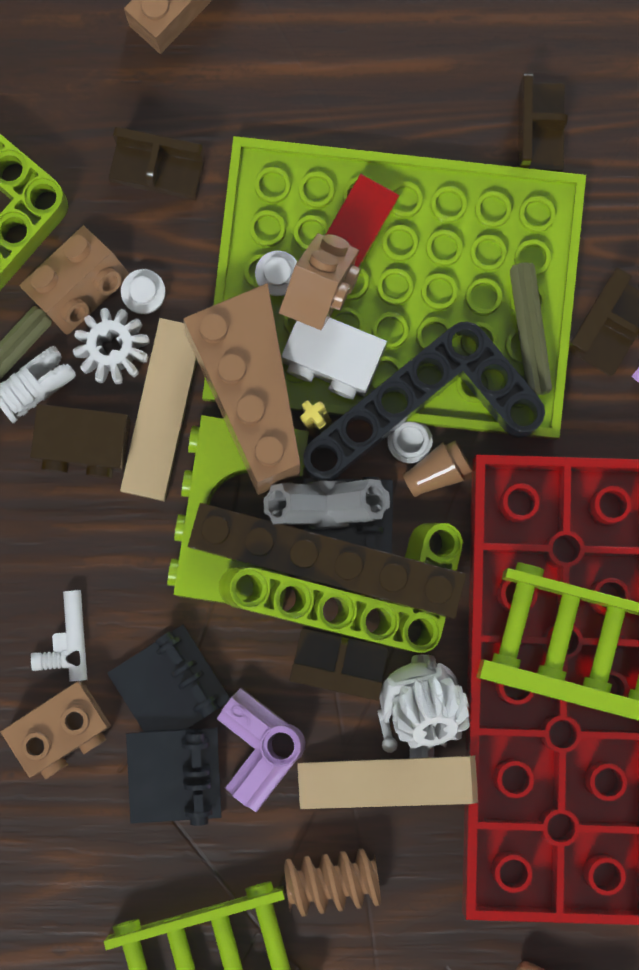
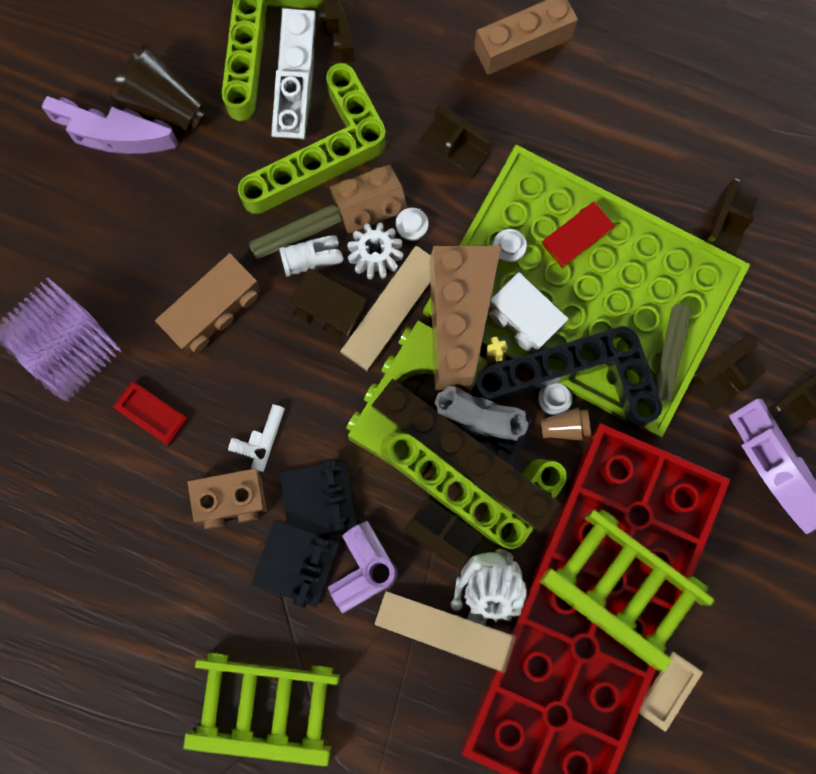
camera: 20 degrees right, 5 degrees down
medium nougat brick [279,233,361,331] -> none
medium nougat piece [284,849,381,916] -> none

